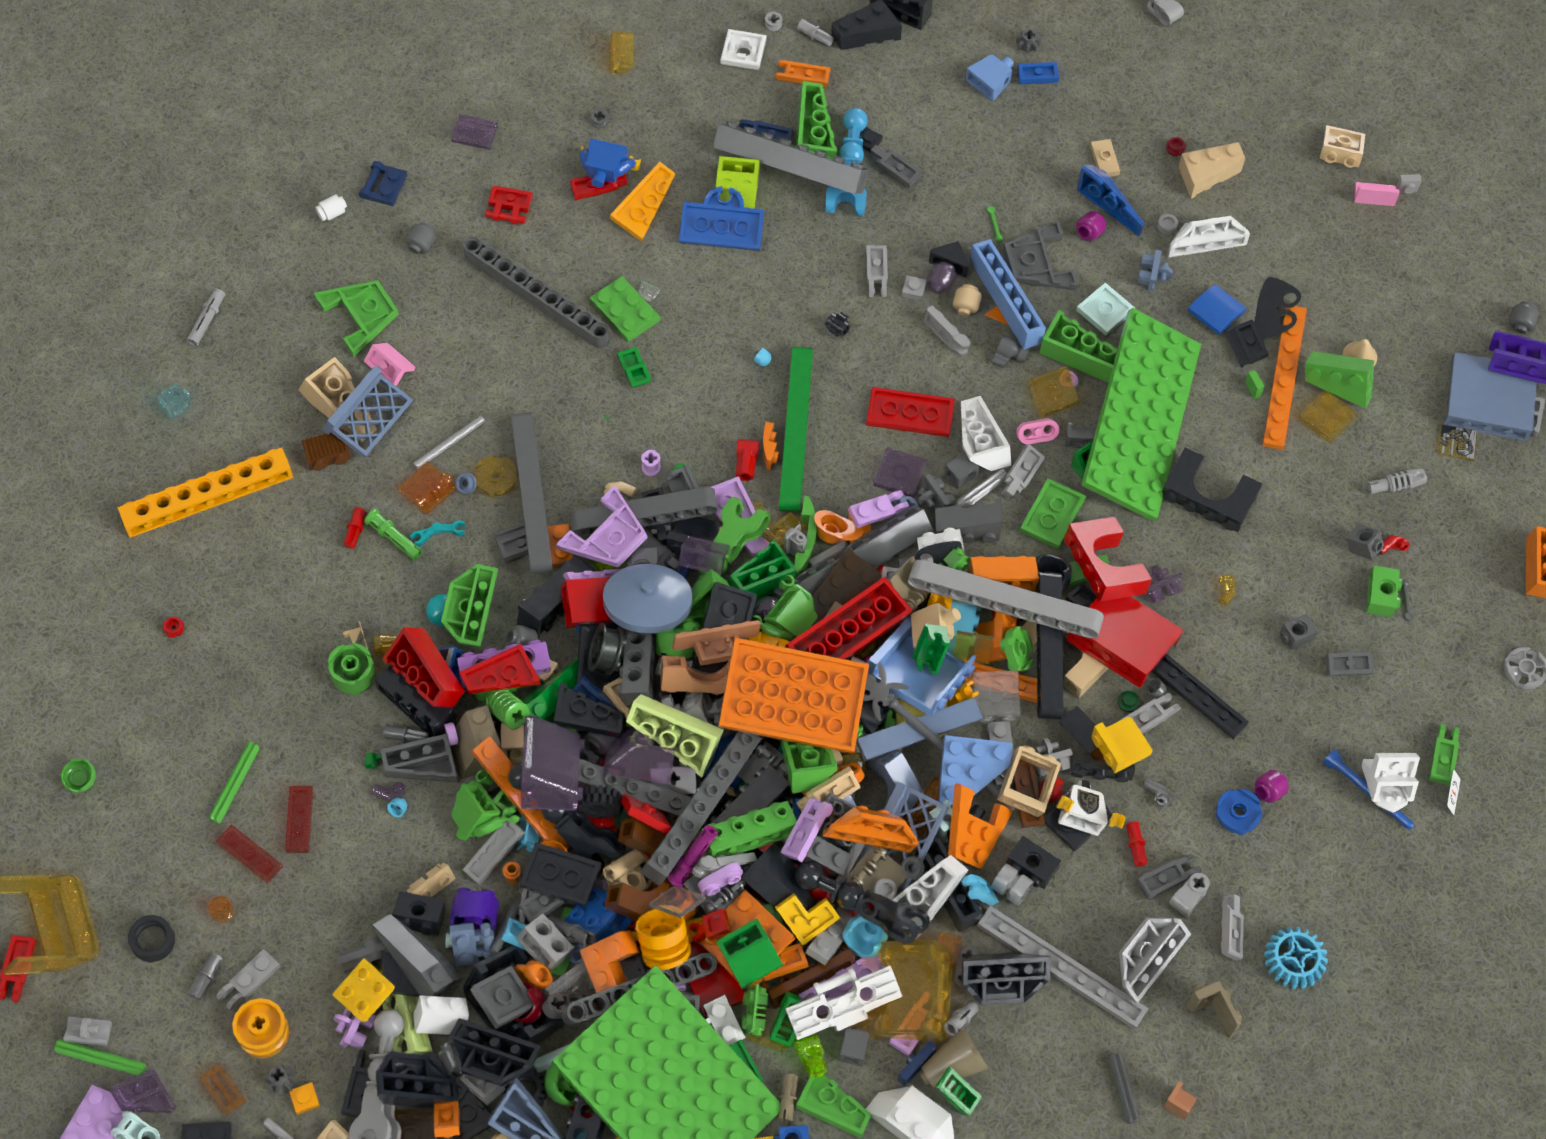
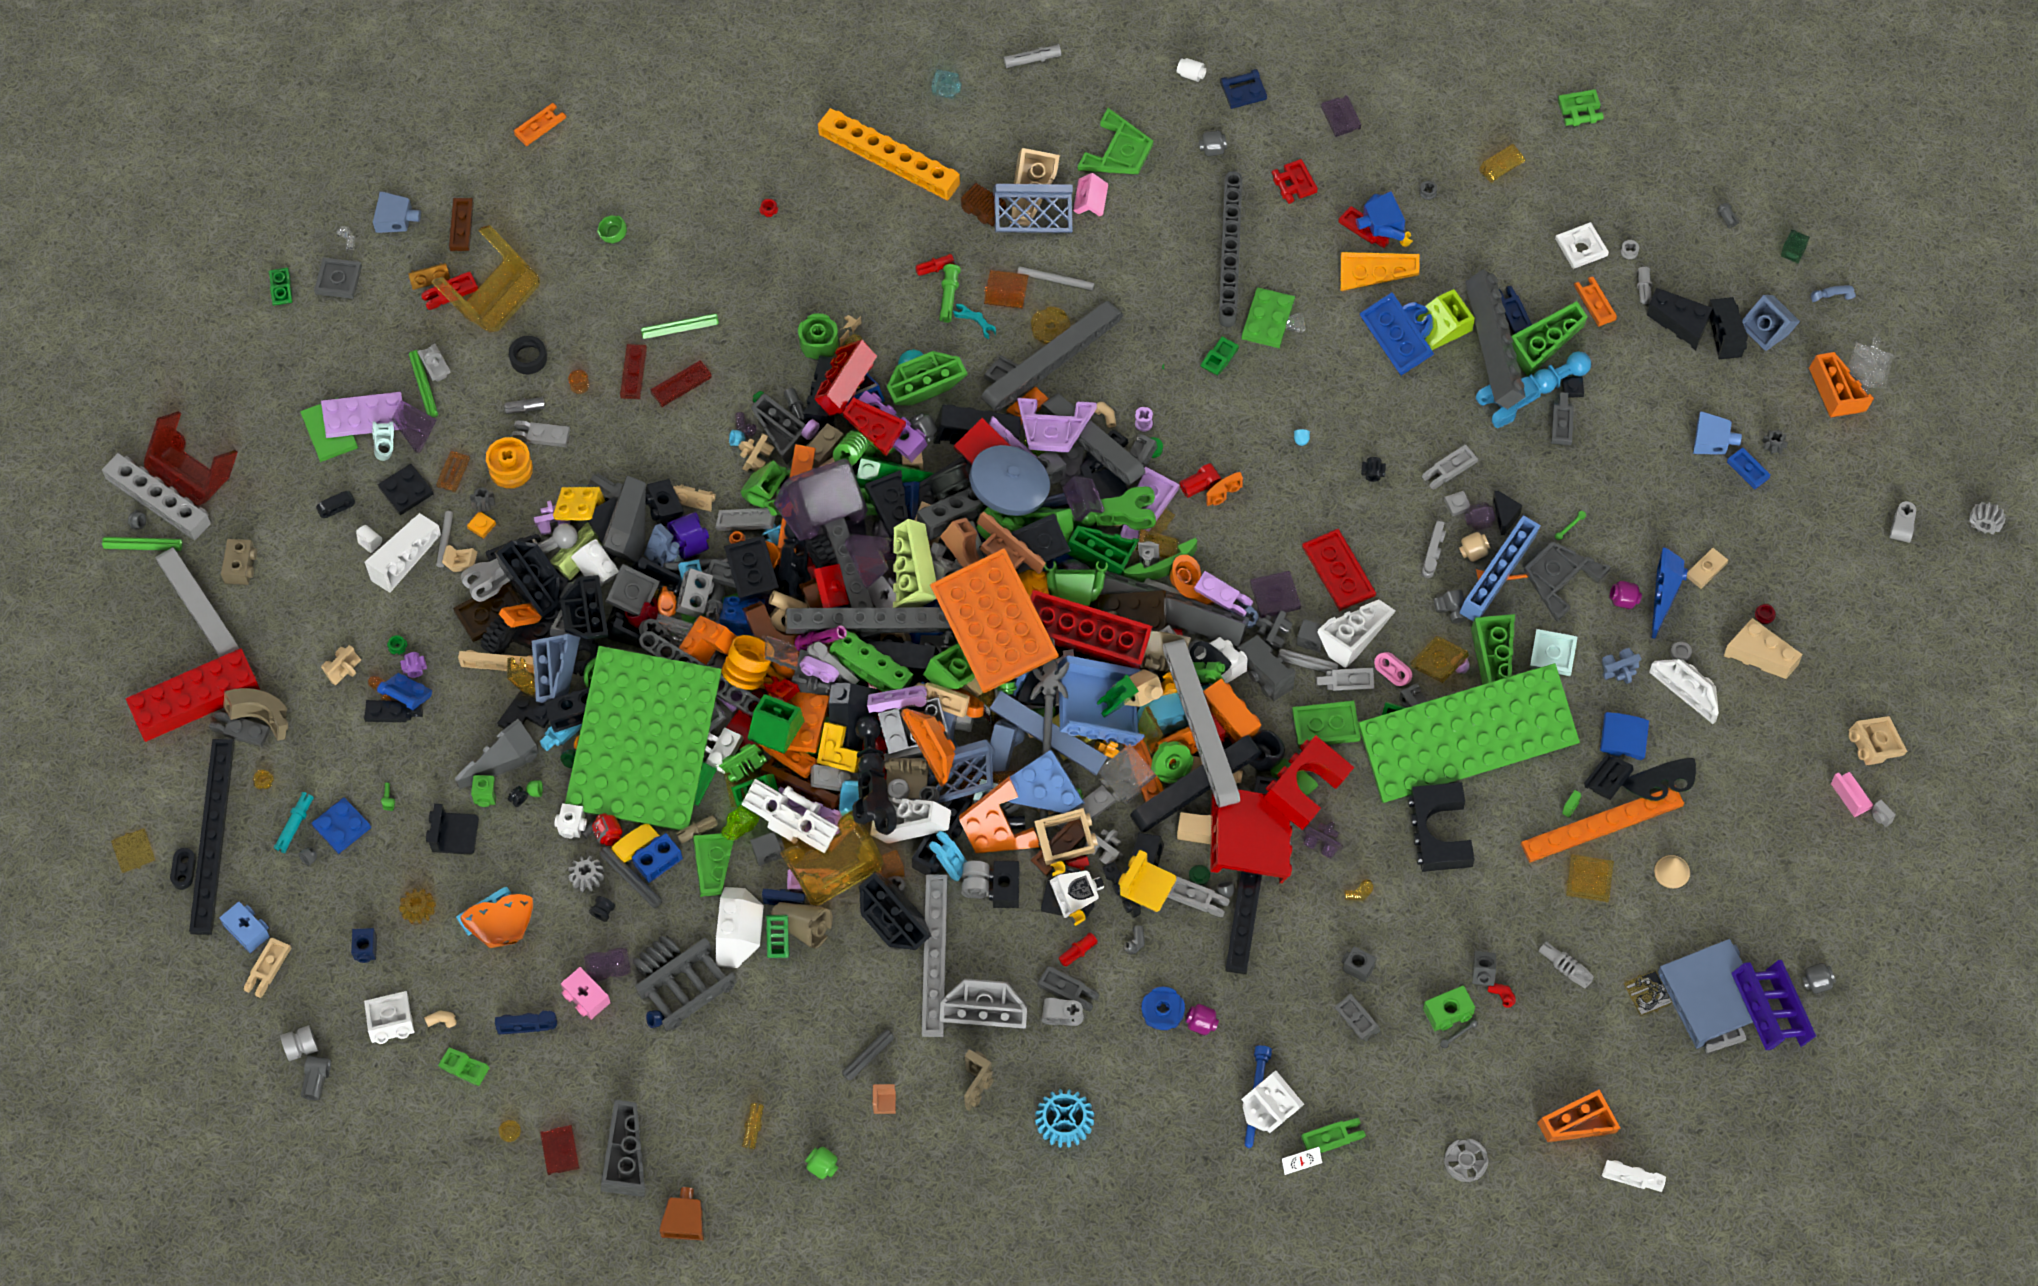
camera: 60 degrees right, 0 degrees up
sand blue plate [456,473,476,494] -> none
green beam [779,346,813,512] -> none
light grey pin [944,1001,978,1036] -> none
light grey hinge [1221,894,1244,960] -> none
bright green wedge [1305,351,1374,409] -> none
none -> tan hips [739,434,775,471]

